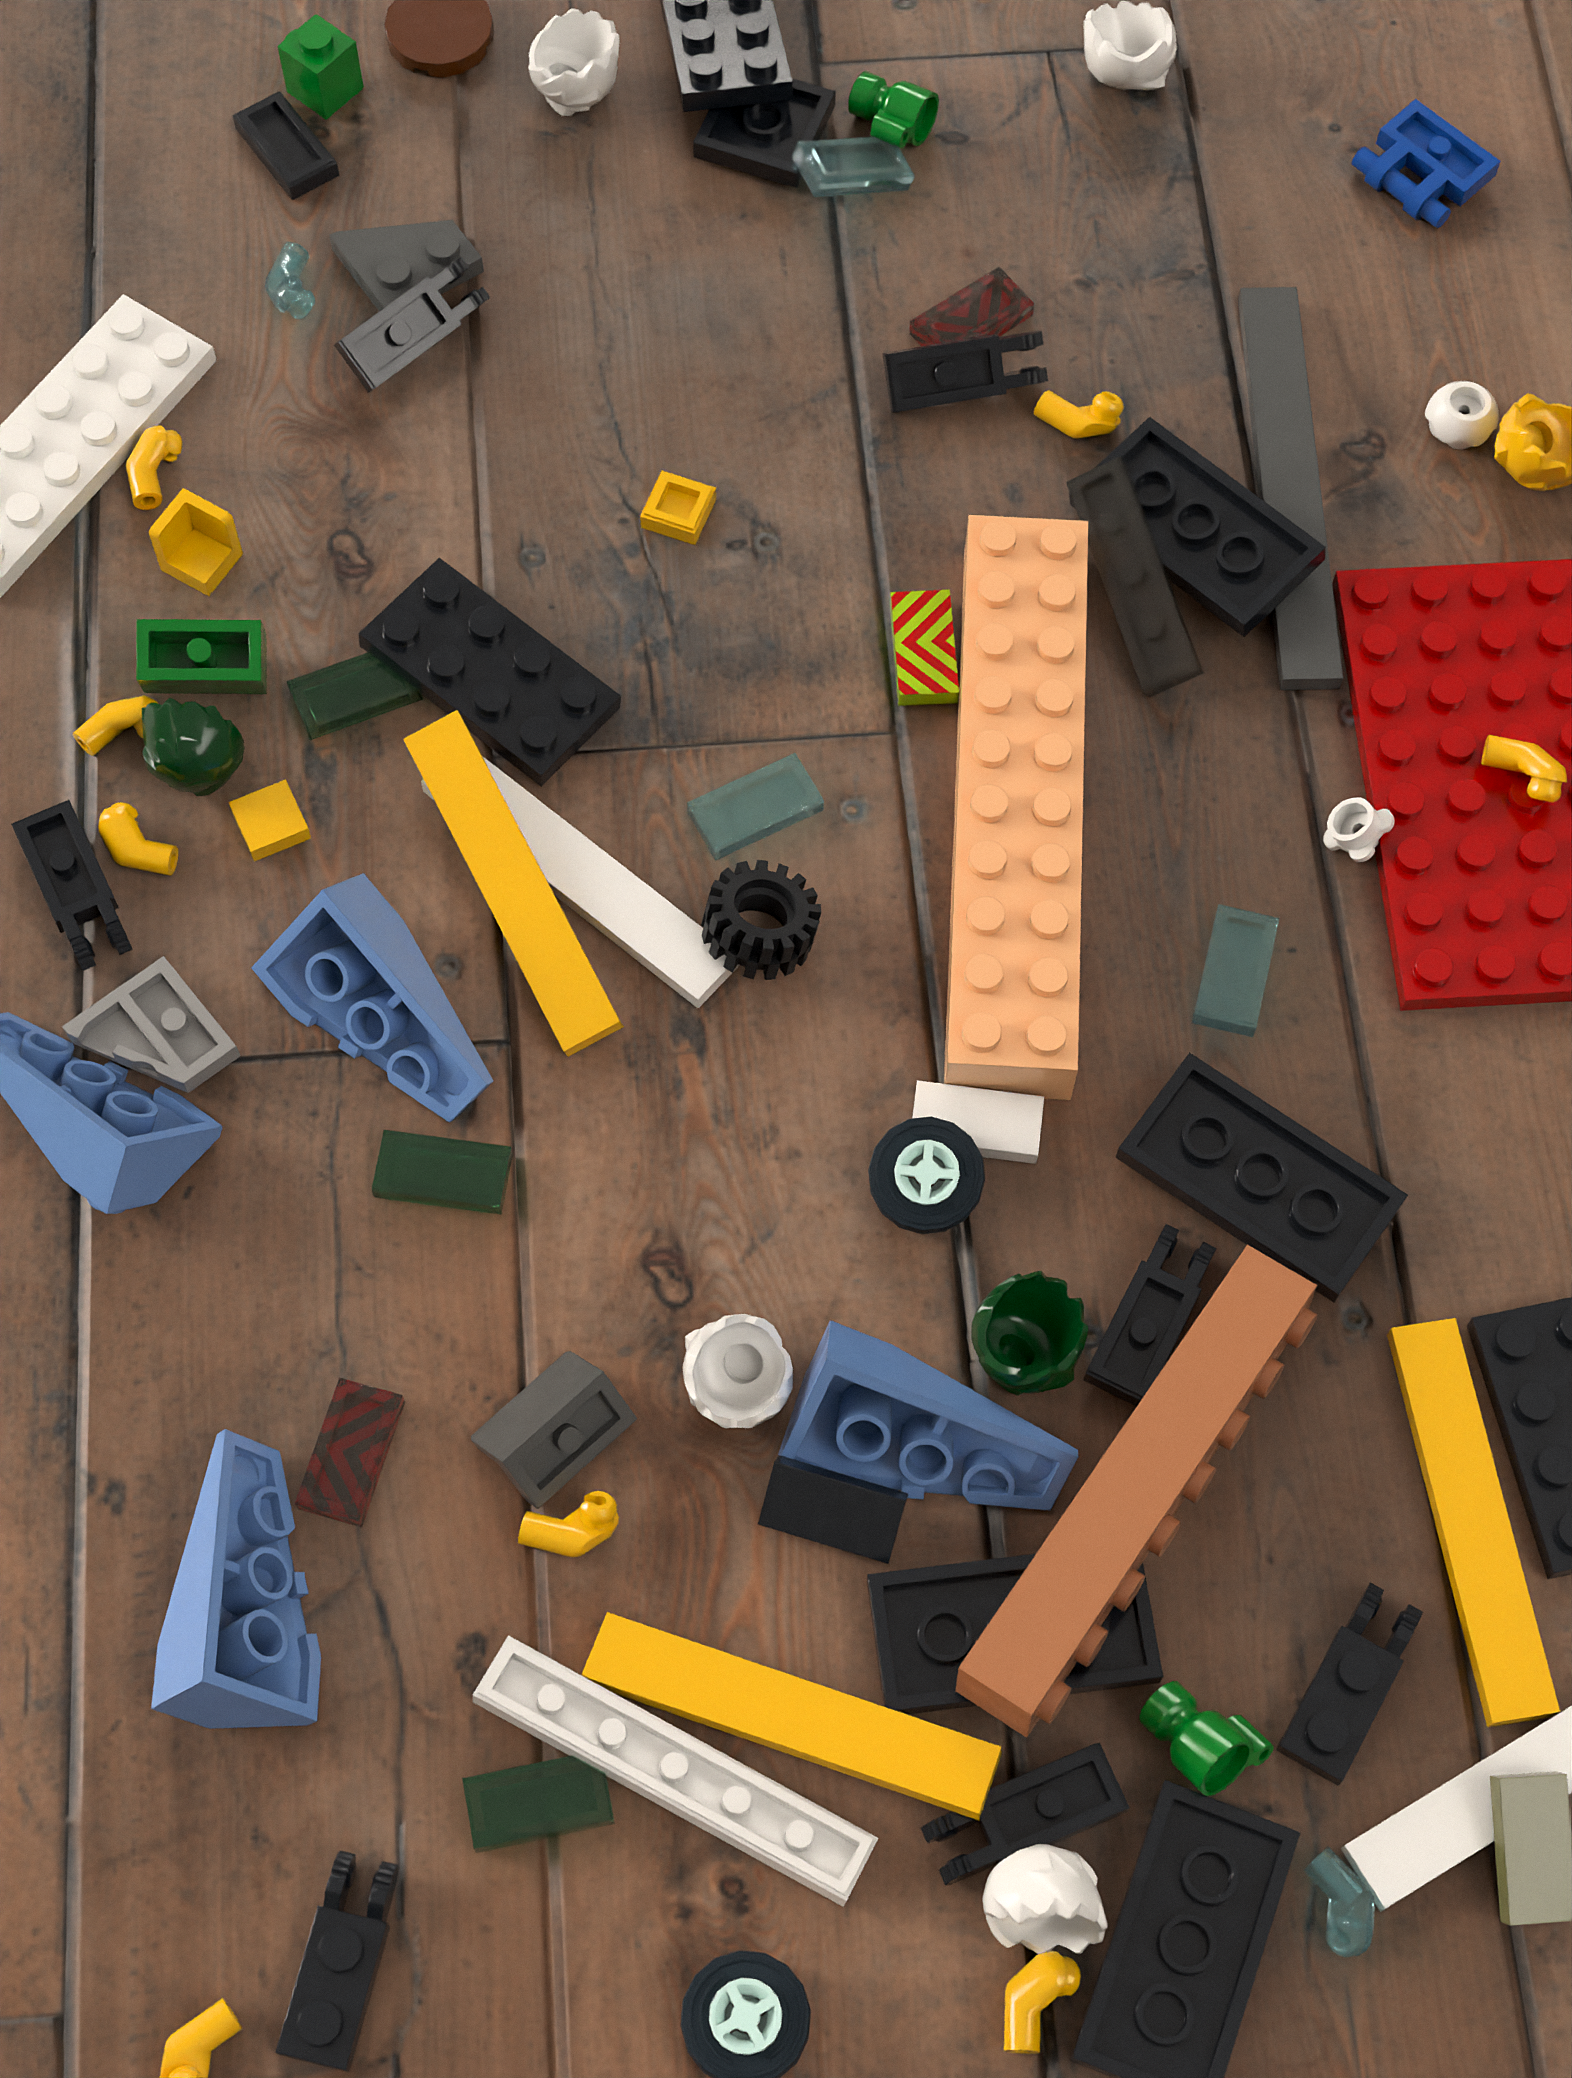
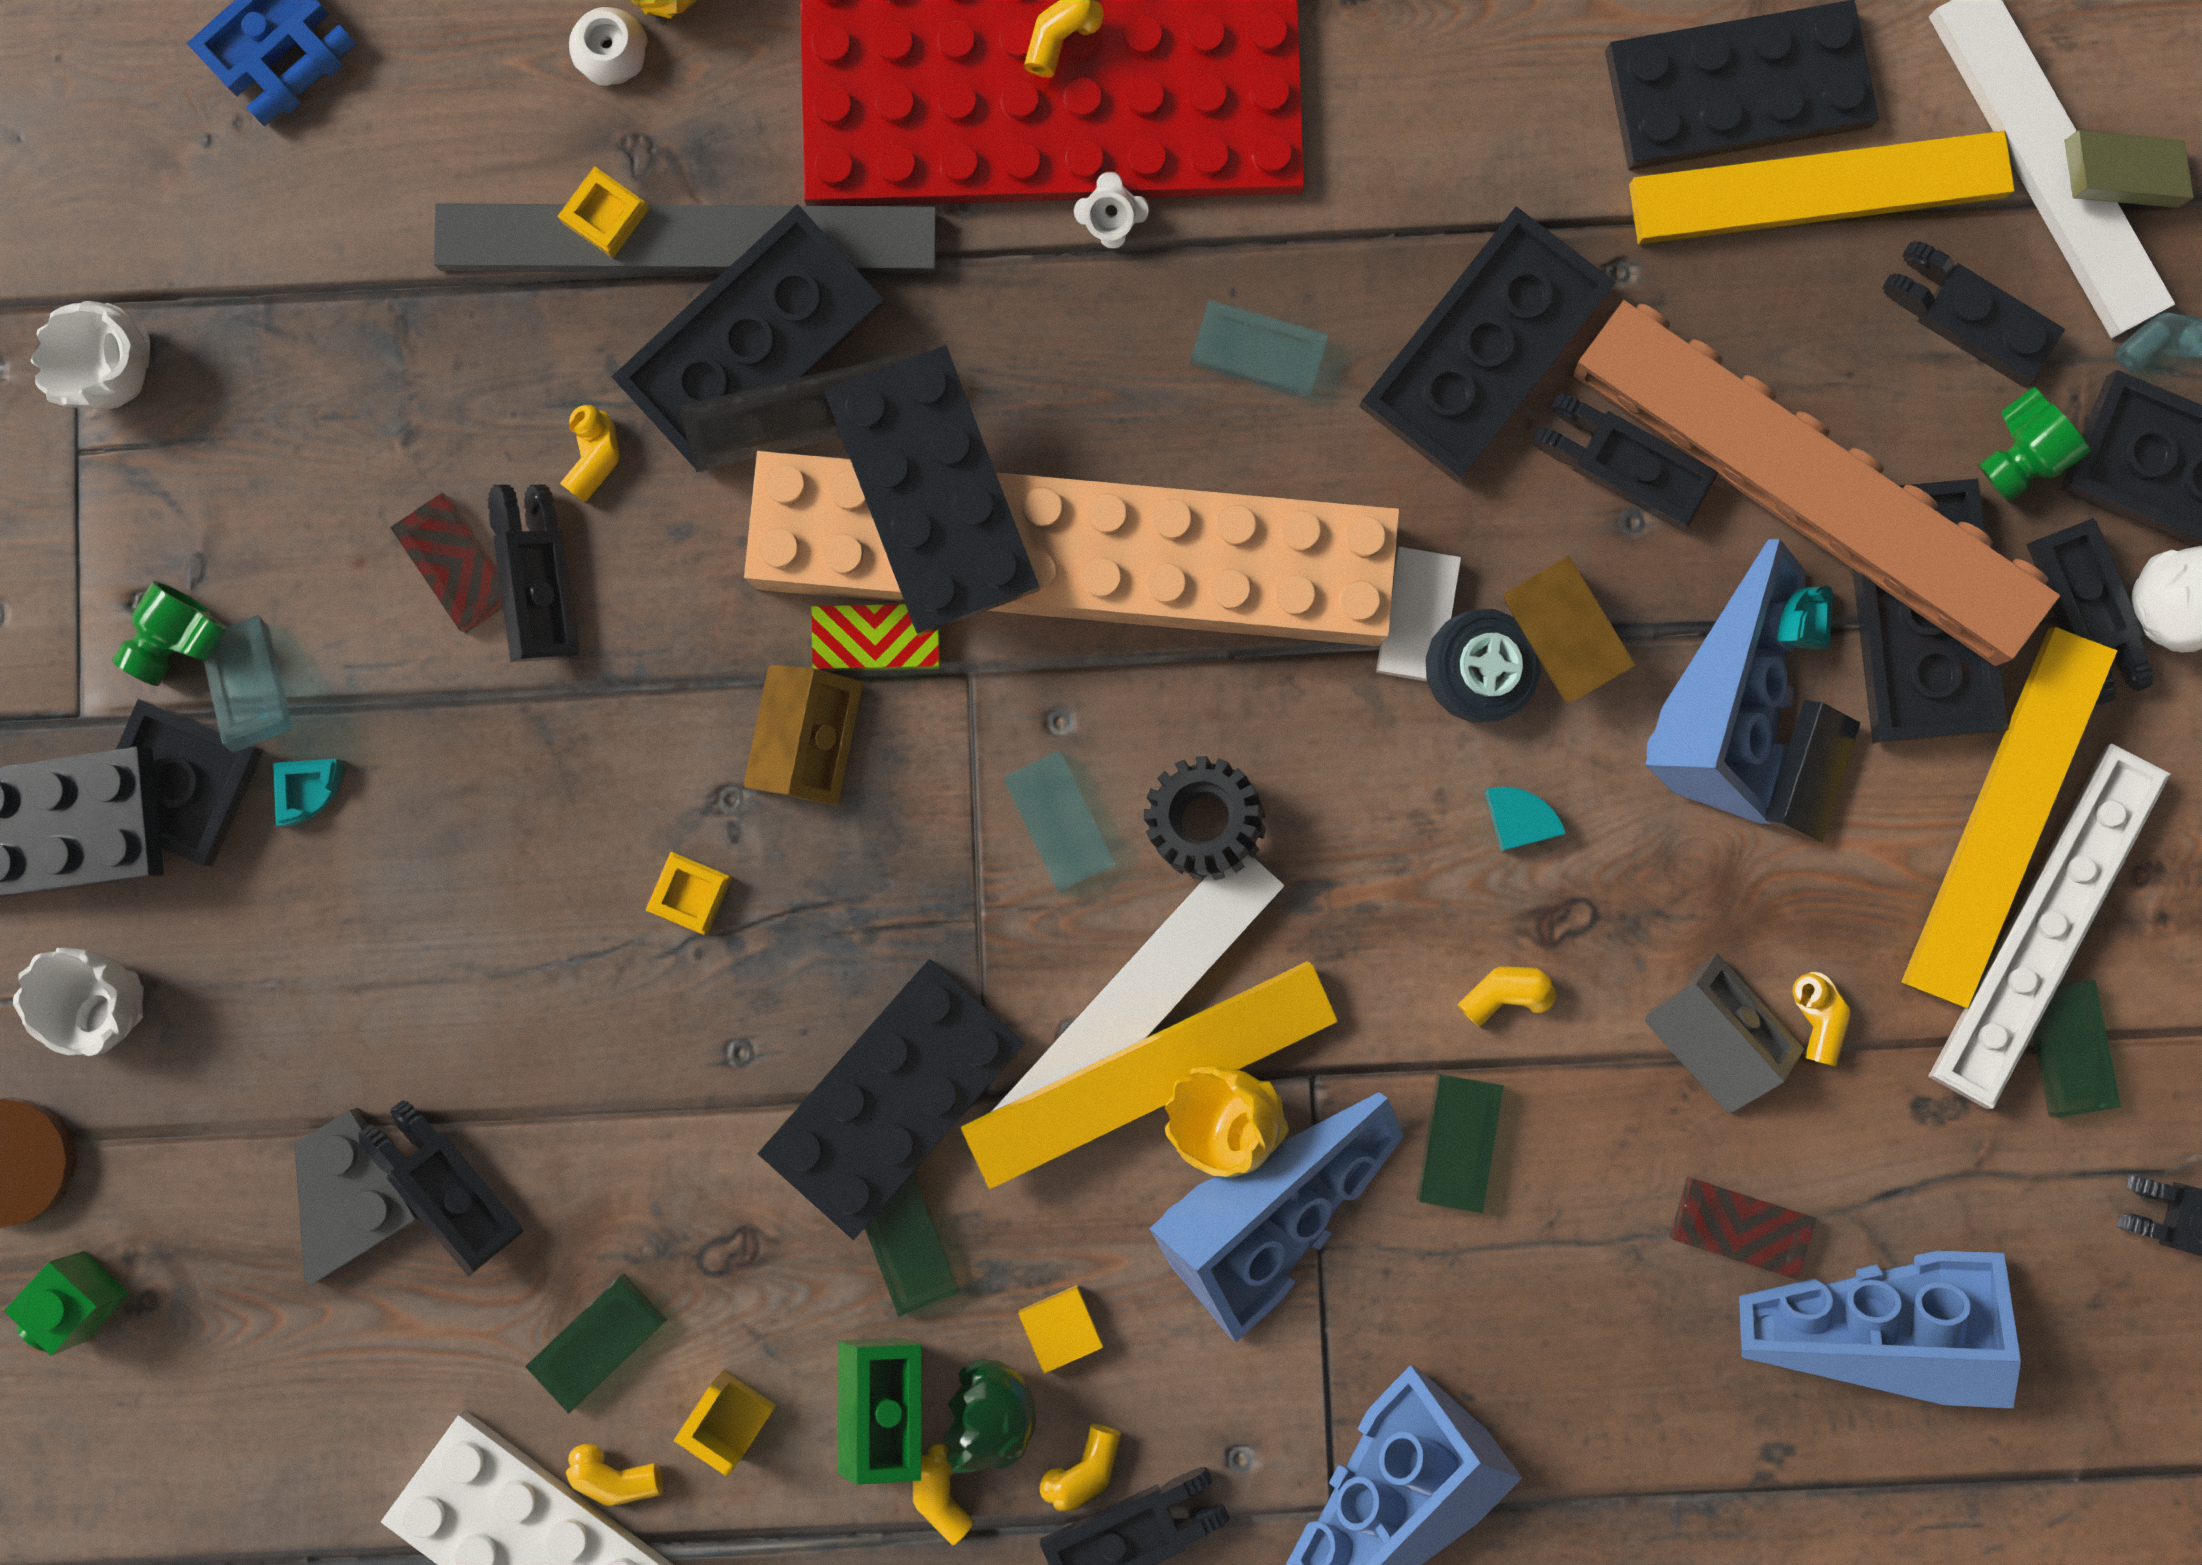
camera: 85 degrees left, 20 degrees up
light grey wing [62,956,241,1093] -> none
black tile [232,91,340,201] -> none
clear light blue arm [265,242,315,319] -> none
white hair [683,1314,793,1428] -> none
dark green hair [971,1271,1088,1396] -> none
none -> teal tile [273,759,344,827]
none -> clear green tile [525,1273,667,1414]
none -> yellow tile [557,166,650,259]
none -> pearl gold panel [744,665,863,806]
none -> black plate [824,345,1040,637]
none -> yellow hair [1165,1067,1289,1177]
none -> yellow arm [1457,966,1556,1028]
none -> teal tile [1484,787,1566,851]
none -> pearl gold panel [1503,555,1636,703]
none -> teal tile [1777,586,1833,650]

